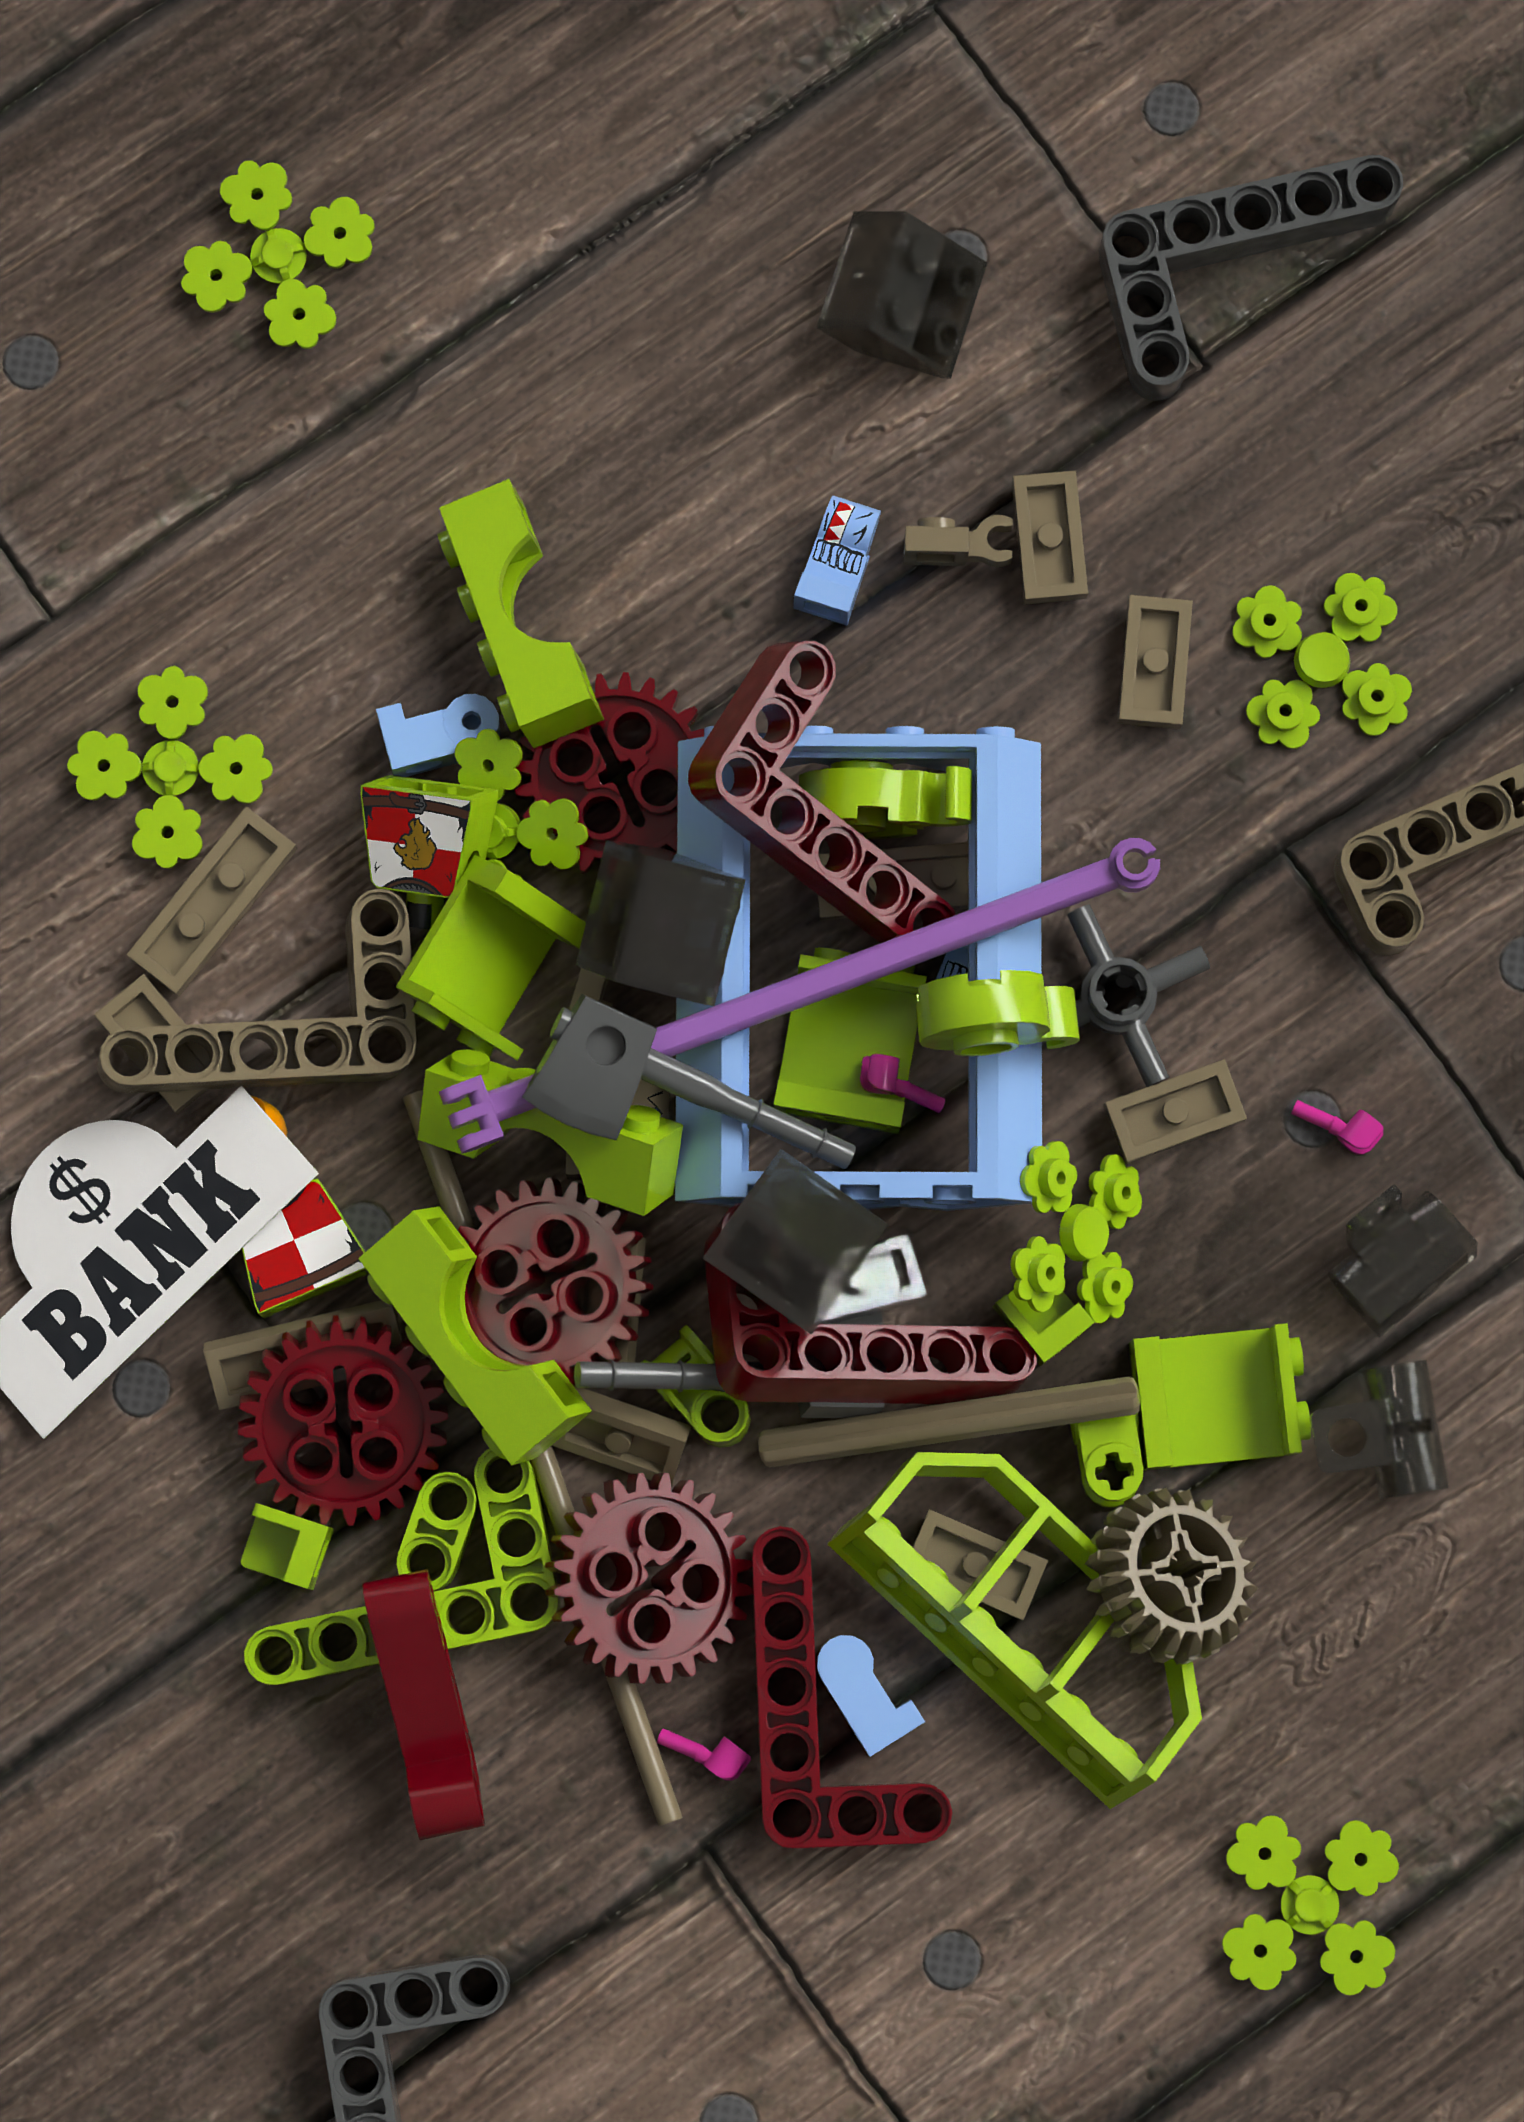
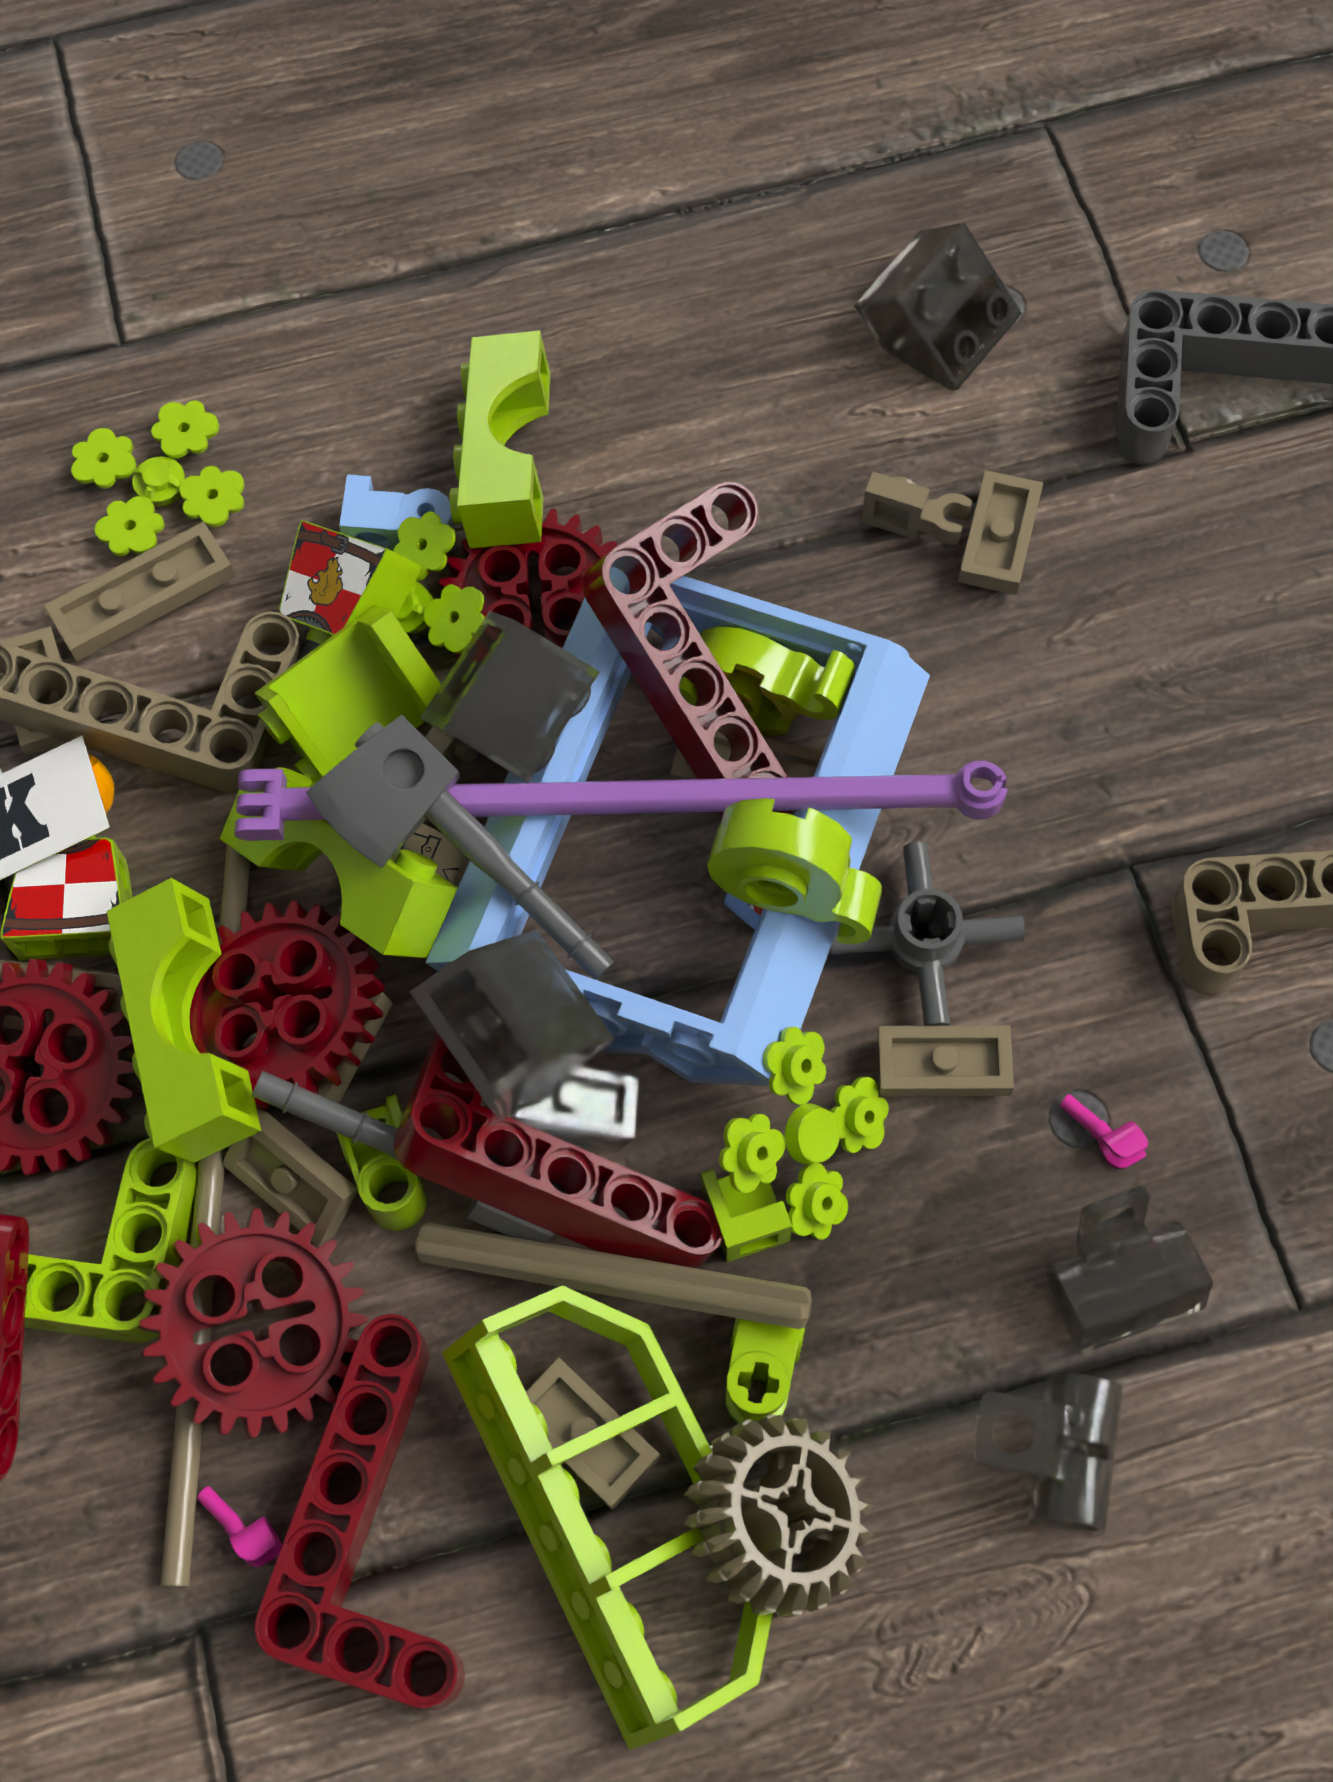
camera: 25 degrees right, 15 degrees down
lime plant [181,160,375,349] -> none
lime beam [396,1472,479,1592] -> none
lime panel [773,947,927,1134] -> none
light blue leg [794,496,881,625] -> none
light blue leg [817,1635,925,1757] -> none
dark pink hand [860,1054,945,1113] -> none
dark tan plate [1117,595,1193,729] -> none
lime panel [1128,1323,1311,1471] -> none
lime plant [1232,573,1412,749] -> none

